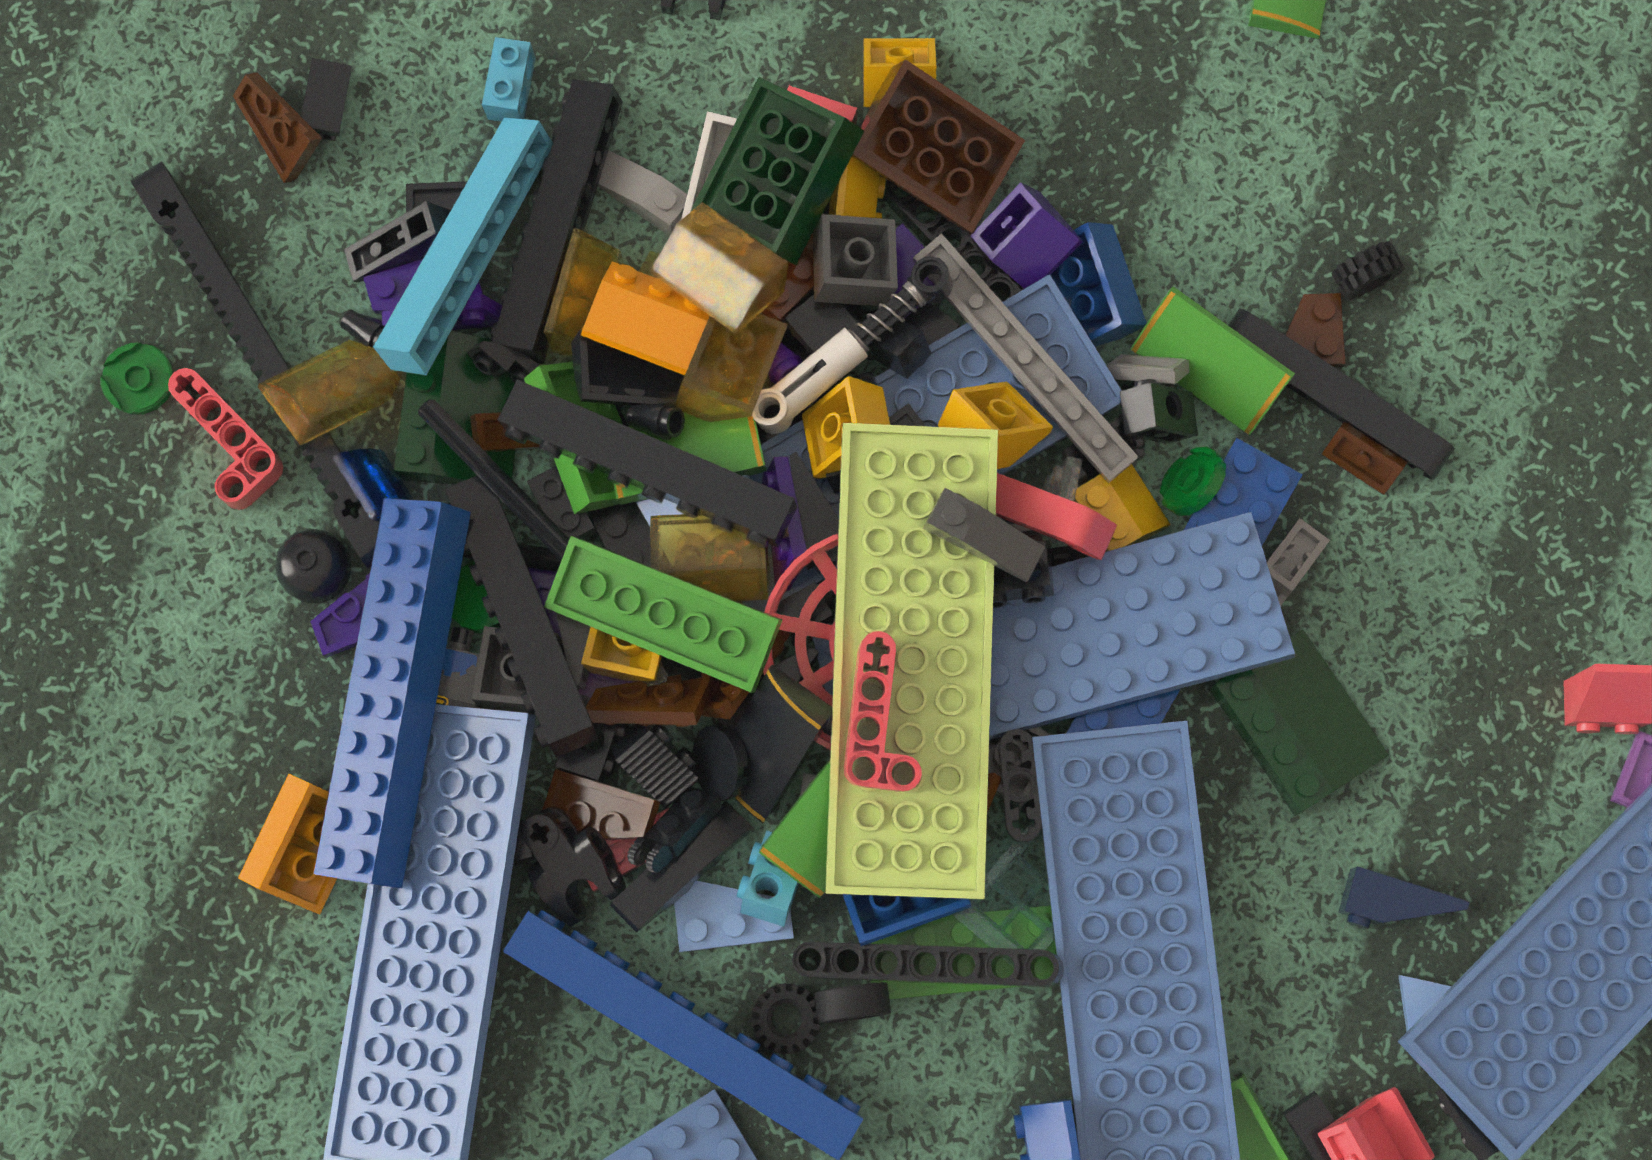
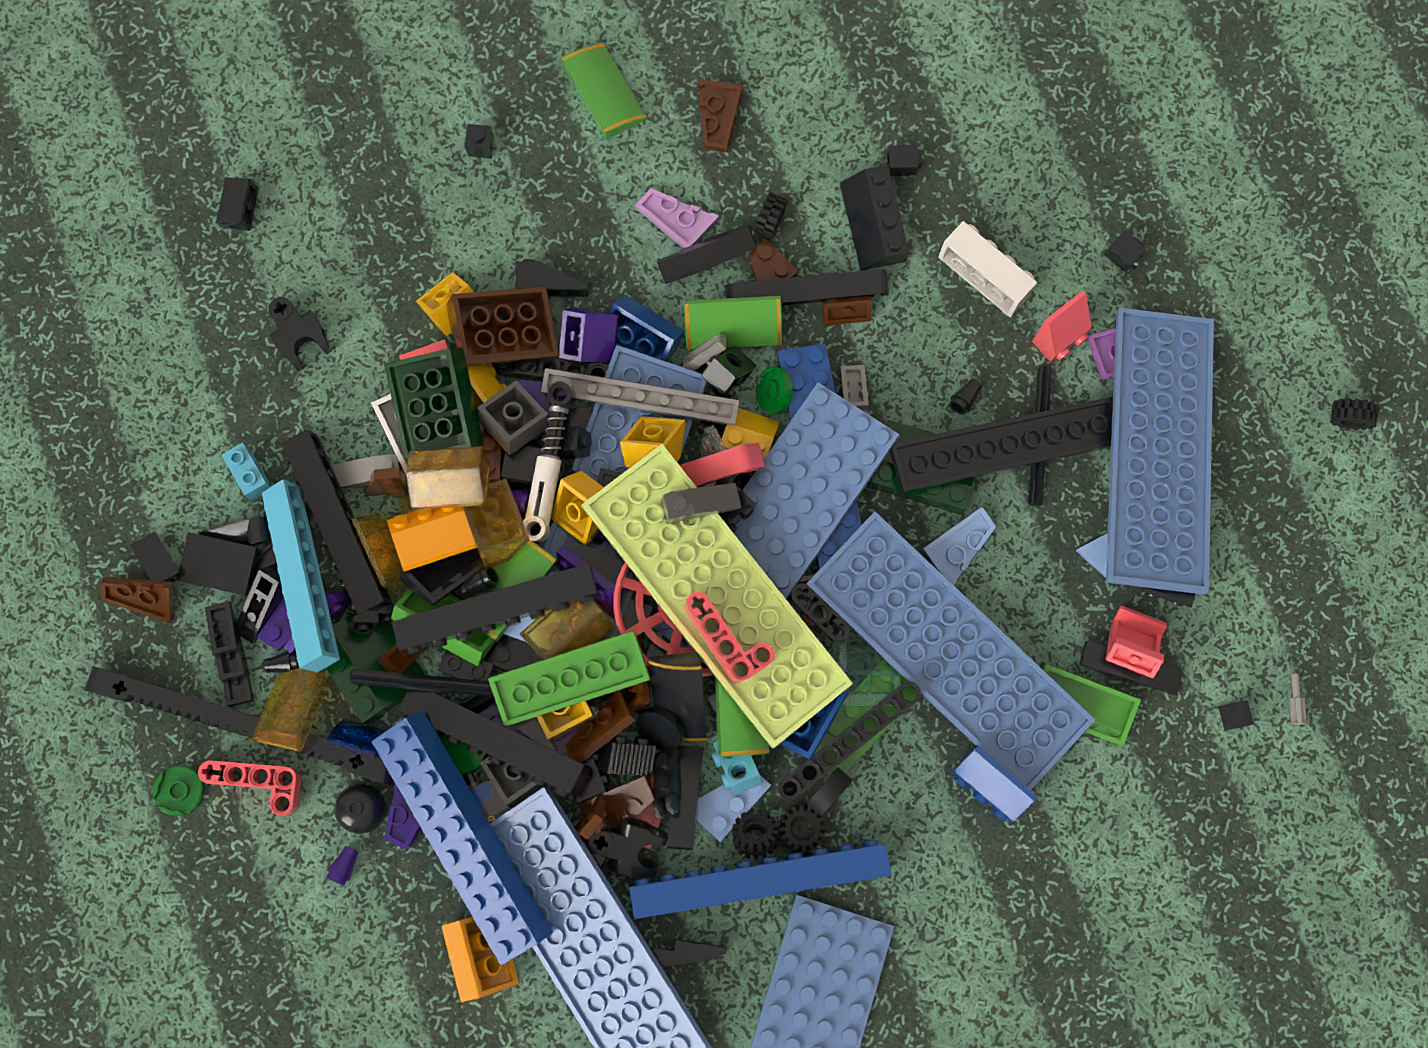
camera: 45 degrees left, 0 degrees up
dark blue slope [1338,866,1470,929] -> none
none -> black tile [177,532,260,596]
none -> black piece [198,517,271,546]
none -> black slope [205,601,254,707]
none -> dark purple cone [326,846,359,886]
none -> reddish brown wing [365,468,413,498]
none -> black slope [515,259,589,297]
none -> reddish brown wing [574,796,607,839]
none -> lavender wing [635,188,719,248]
none -> black slope [649,939,727,966]
none -> black slope [657,225,757,284]
none -> reddish brown wing [698,79,744,153]
none -> black tyre [733,810,779,860]
none -> black slope [840,164,909,271]
none -> black brick [887,145,922,176]
none -> black plate [890,397,1113,493]
none -> light blue wing [922,507,996,585]
none -> white brick [938,221,1037,318]
none -> black cone [949,379,982,415]
none -> black axle [1028,366,1052,506]

